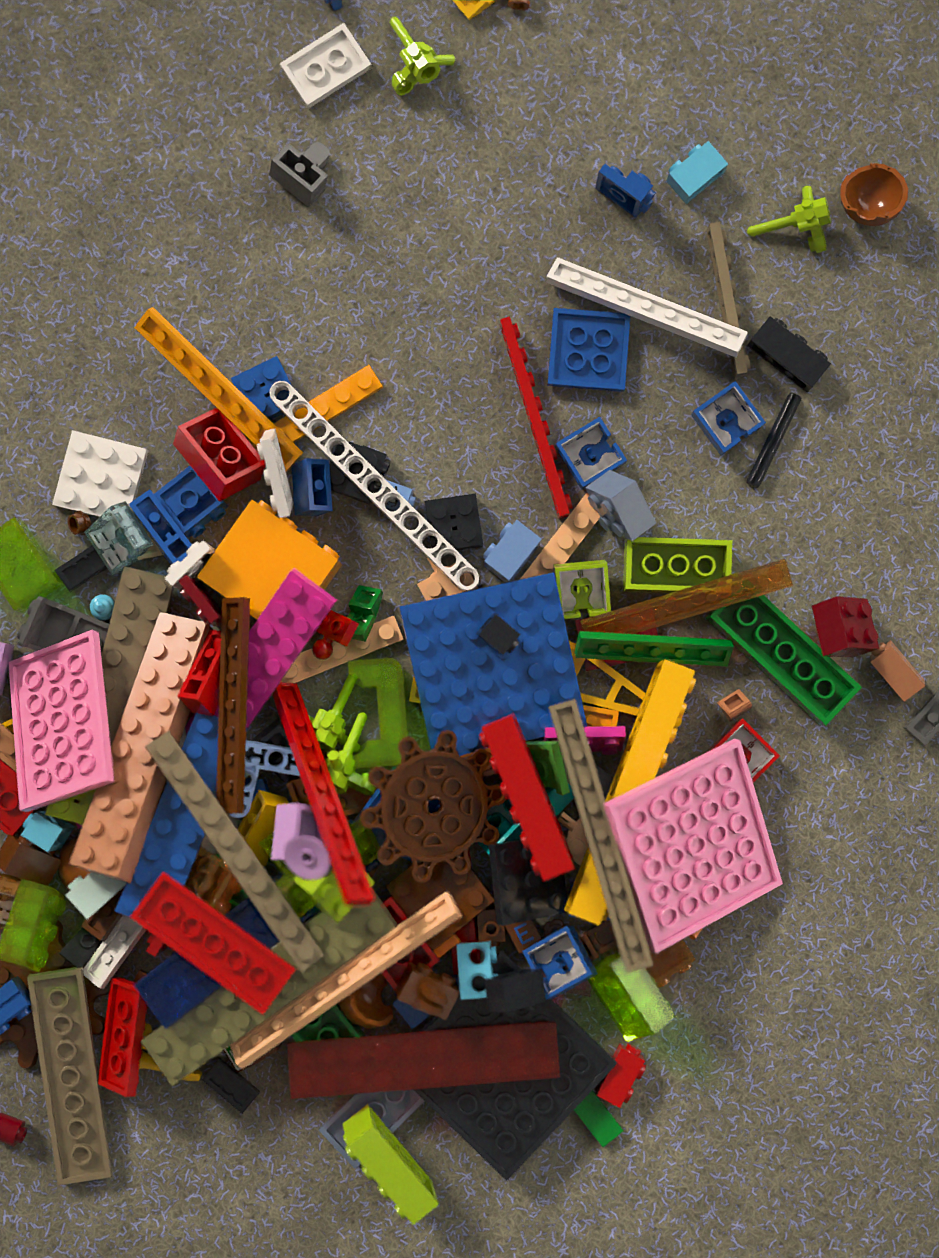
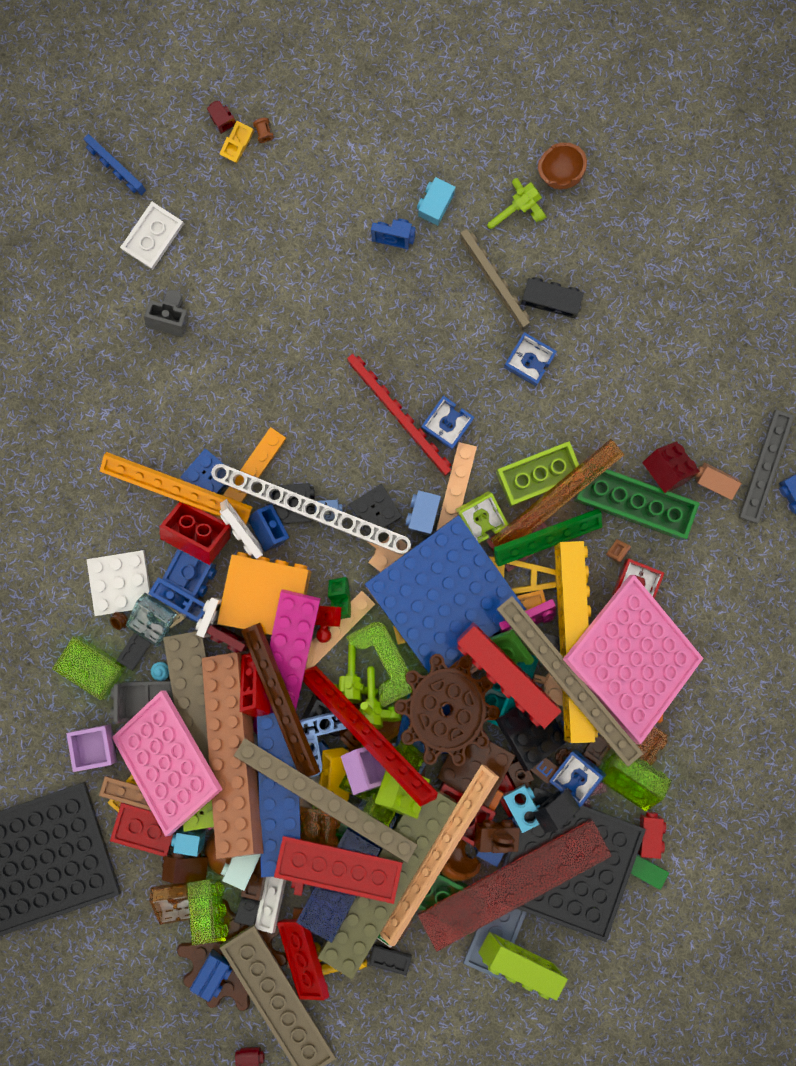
camera: 25 degrees left, 0 degrees up
lavender piece [283,836,330,880] -> none
lime piece [390,17,455,95] -> none
black brick [476,613,520,655] -> none
white plate [546,257,748,357] -> none
blue plate [547,308,630,392] -> none
sand blue brick [585,470,656,541] -> none
black axle [746,393,801,488] -> none

